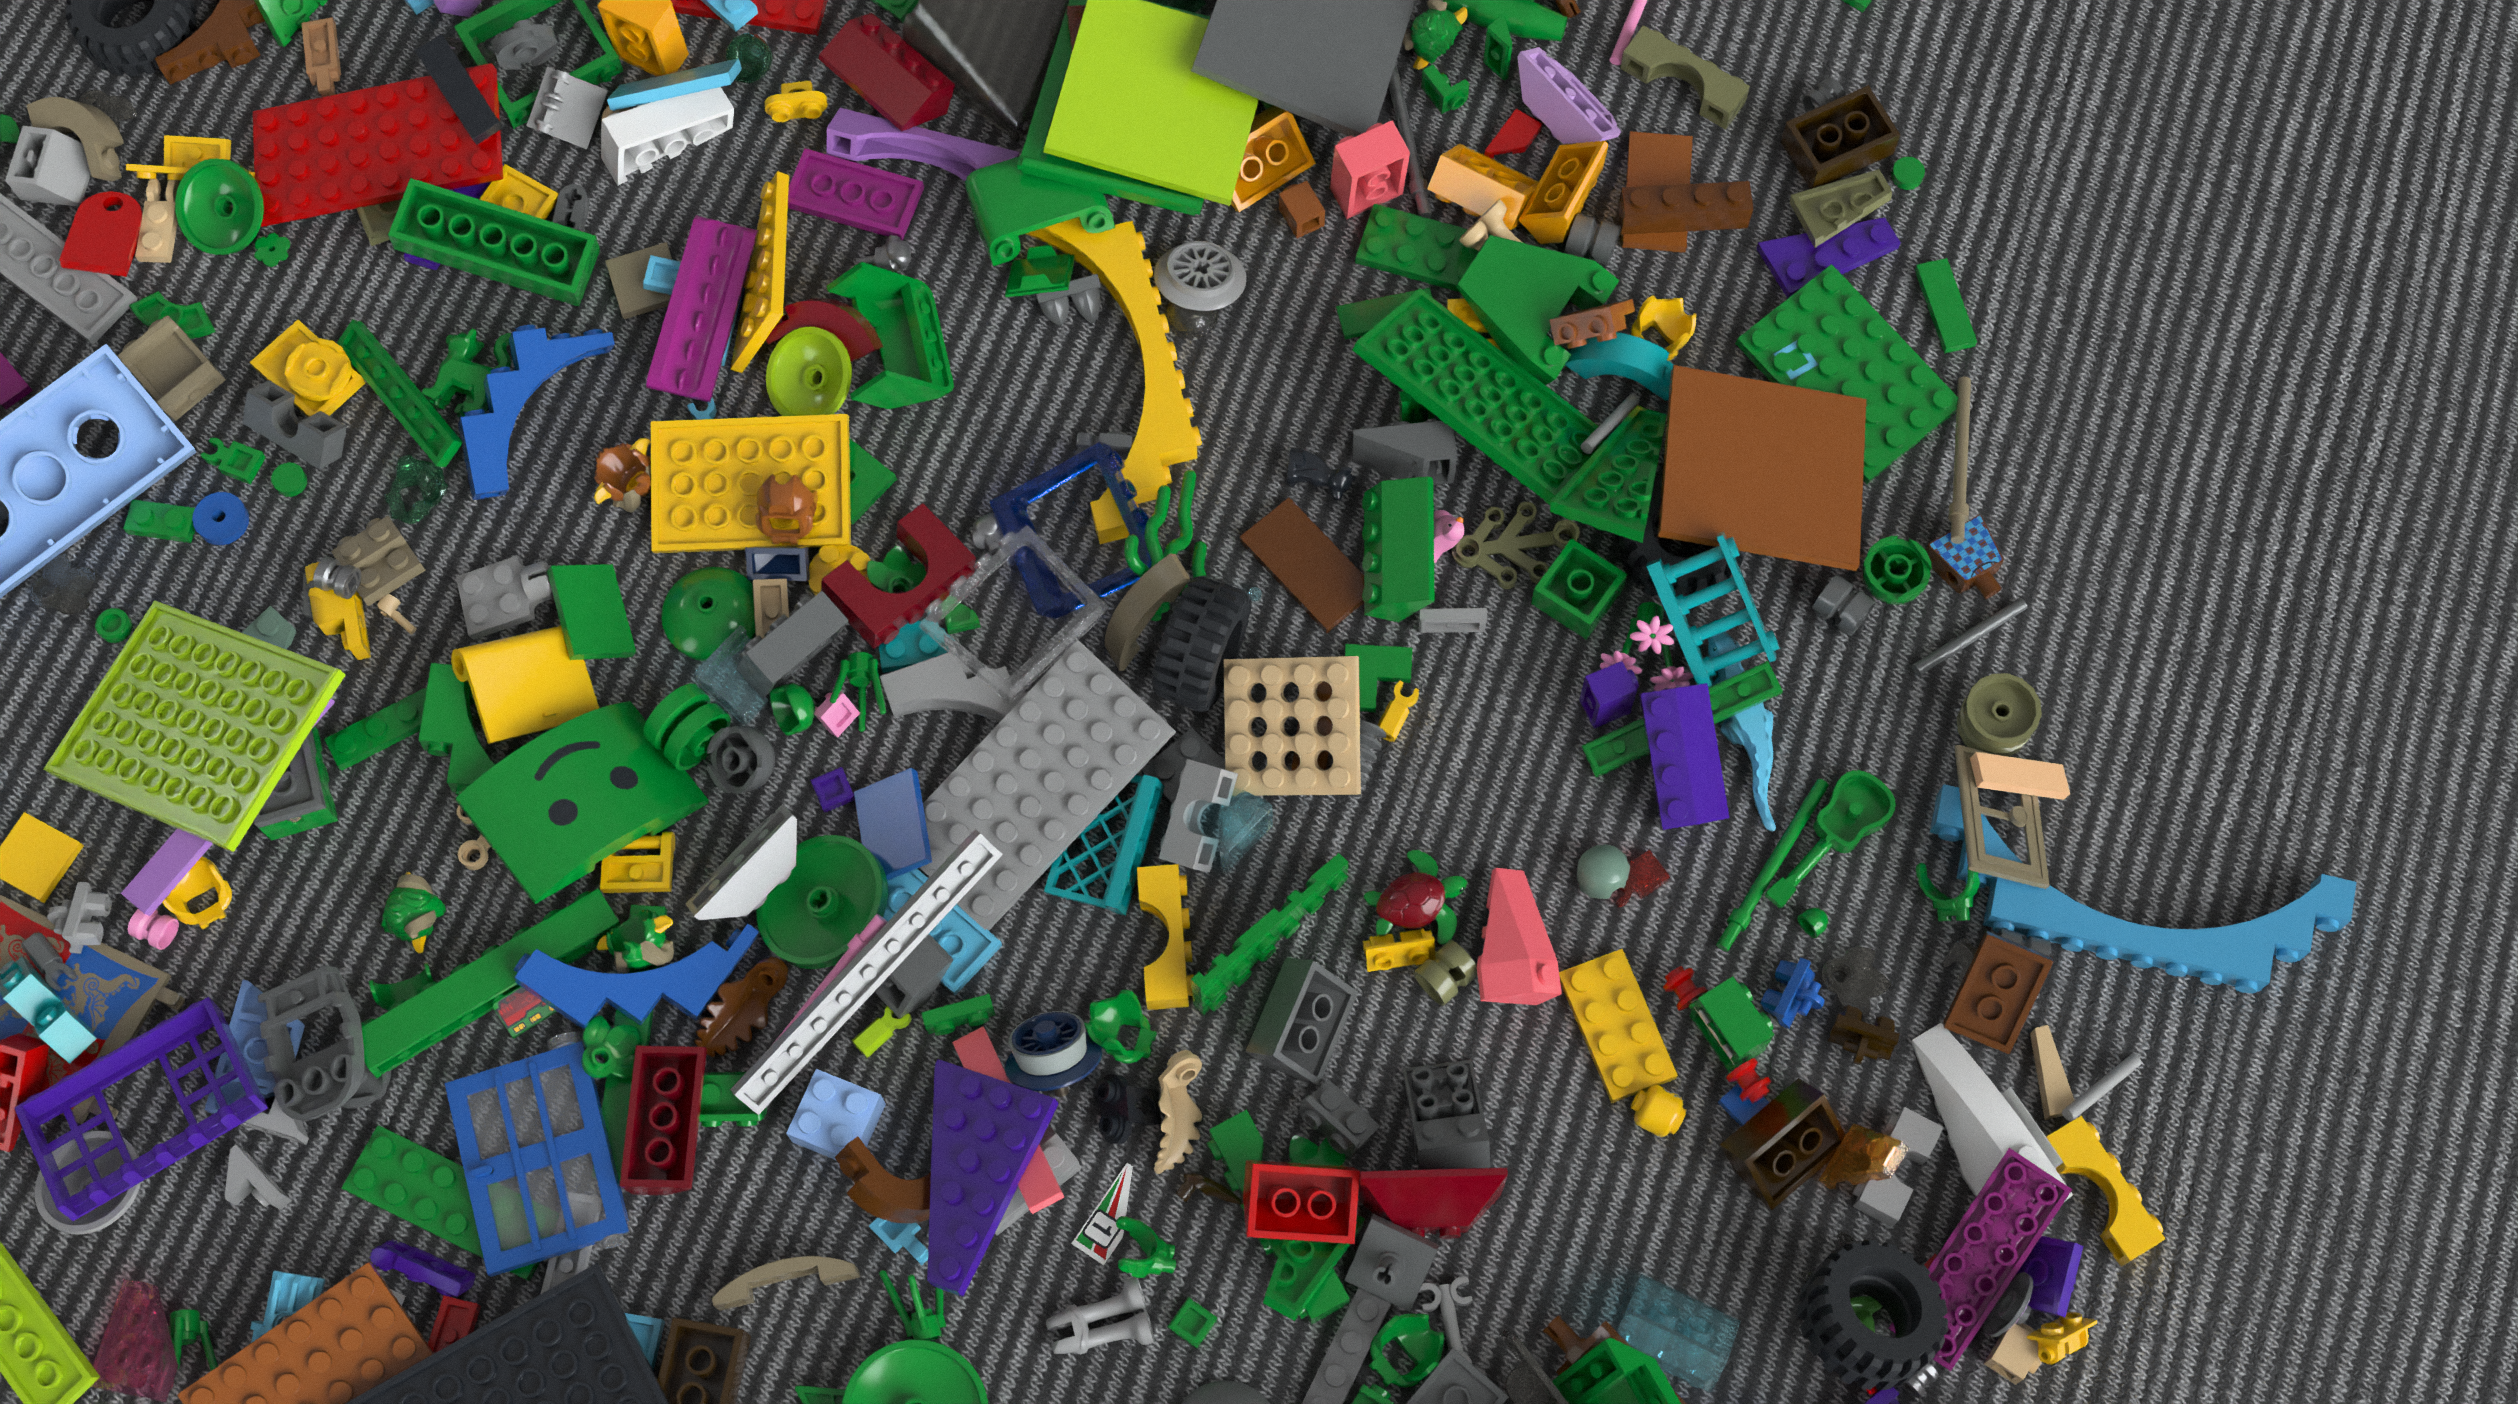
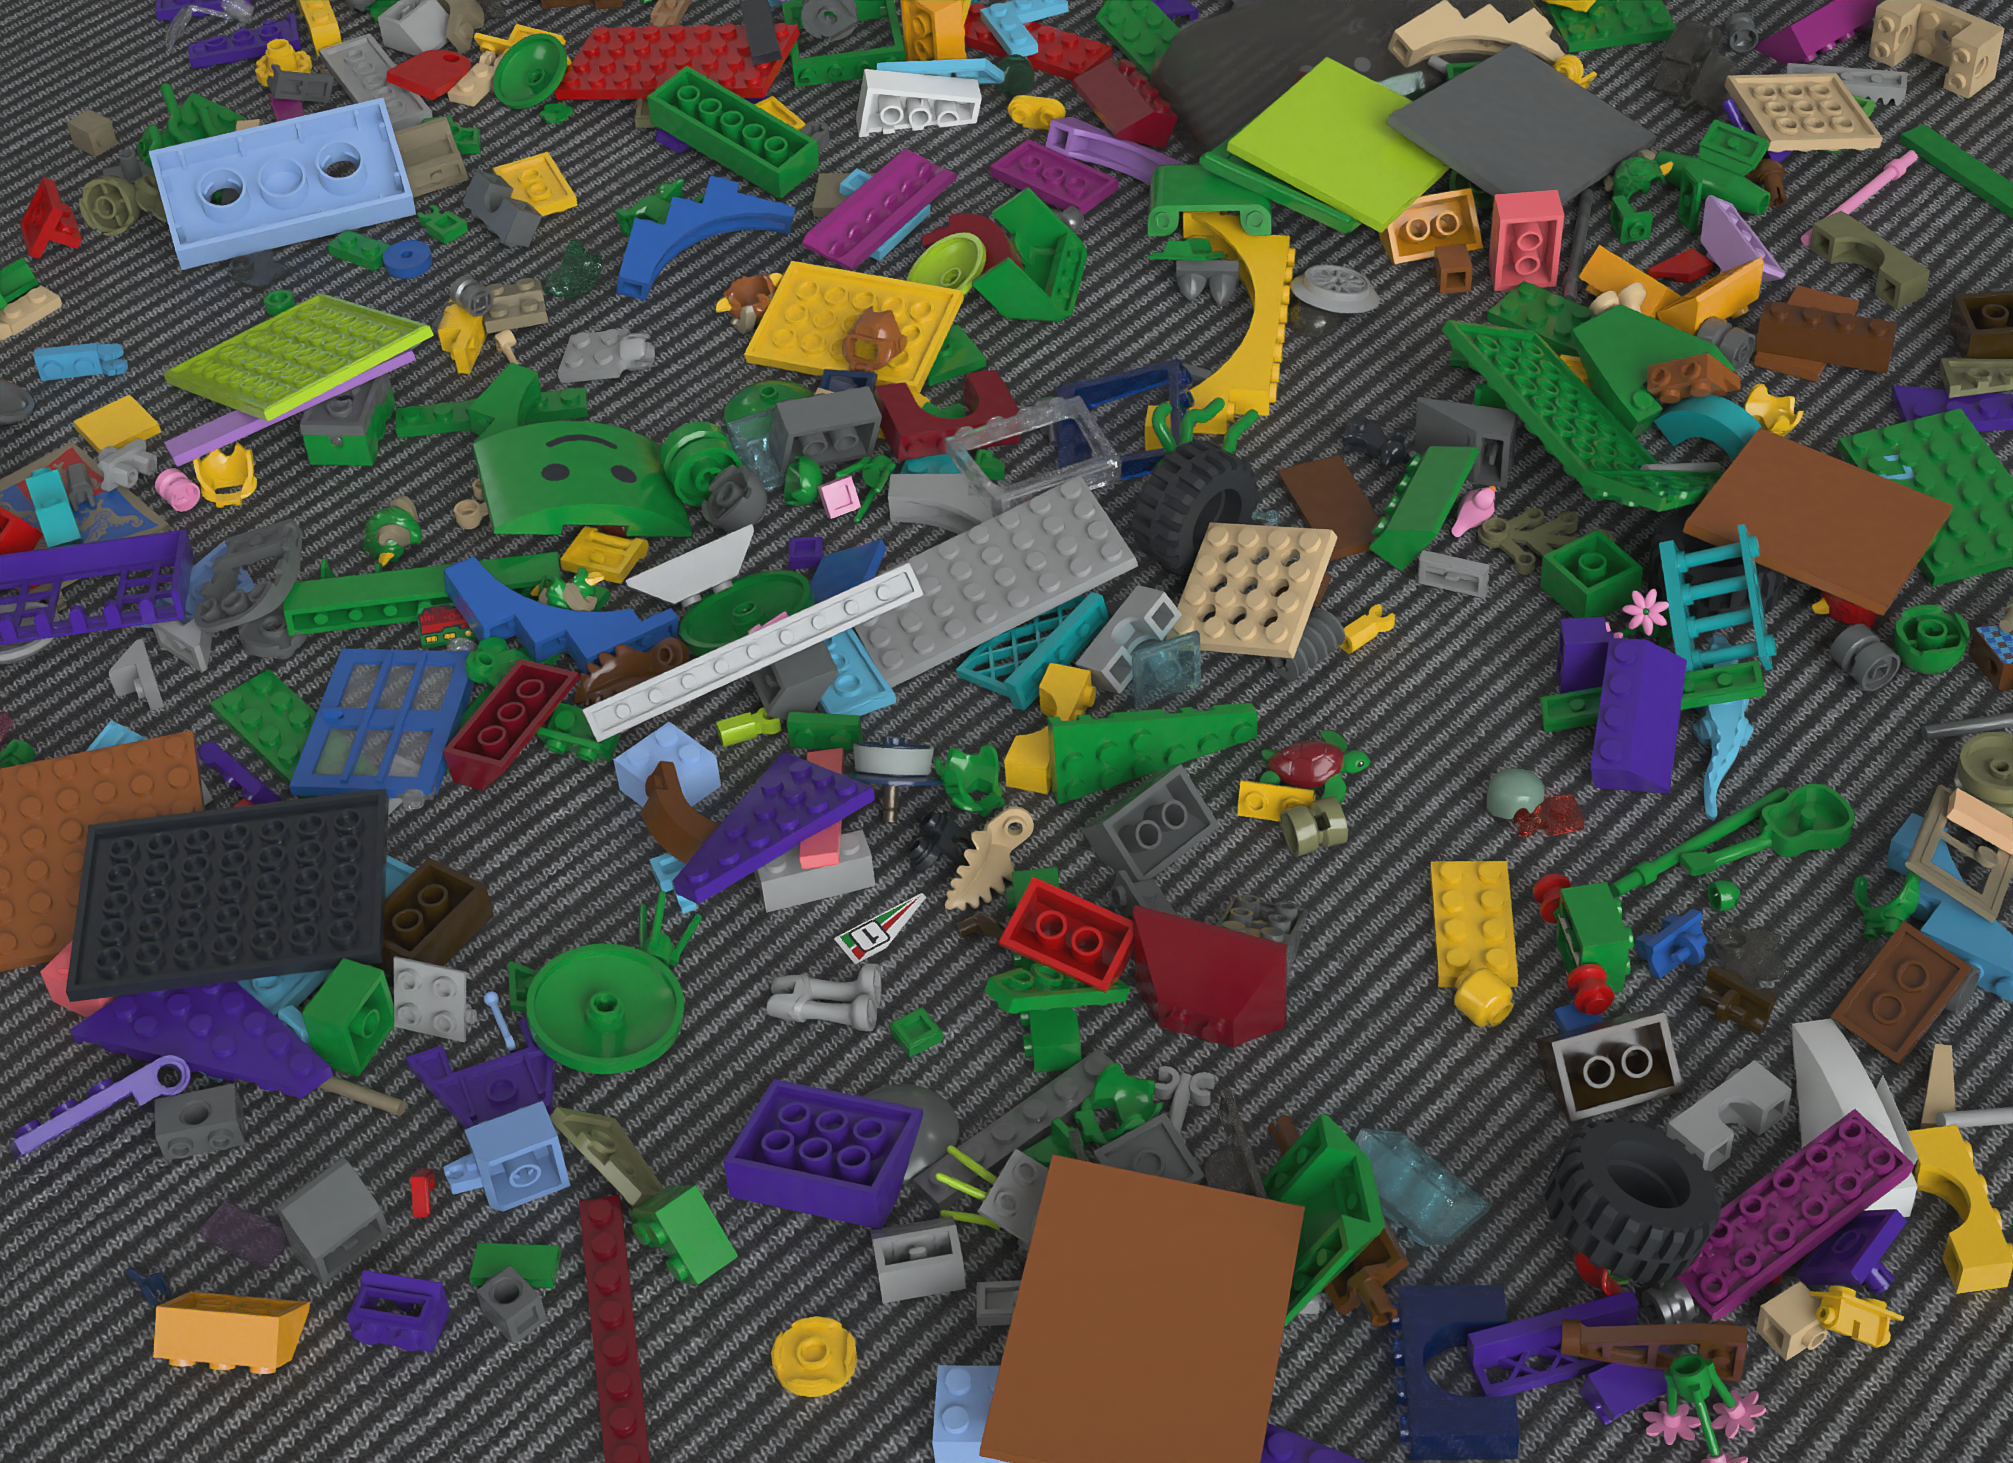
camera: 25 degrees right, 25 degrees down
green tile [271,462,307,497] -> none
yellow tile [284,338,352,402] -> none
green plate [337,319,463,468] -> none
yellow door [451,626,599,744] -> none
light grey hinge [526,67,608,149] -> none
green tile [547,564,636,660] -> none
dark tan slope [712,1256,860,1311] -> none
yellow wing [730,171,789,373] -> none
dark tan slope [1105,554,1190,671] -> none
green helmet [1116,1216,1176,1278] -> none
dark grey tile [1344,1214,1440,1312] -> none
green tile [1345,644,1413,712] -> none
coral wedge [1476,868,1562,1005] -> none
clear orange wing [1818,1123,1909,1189] -> none
dark grey dish [1984,1272,2033,1337] -> none

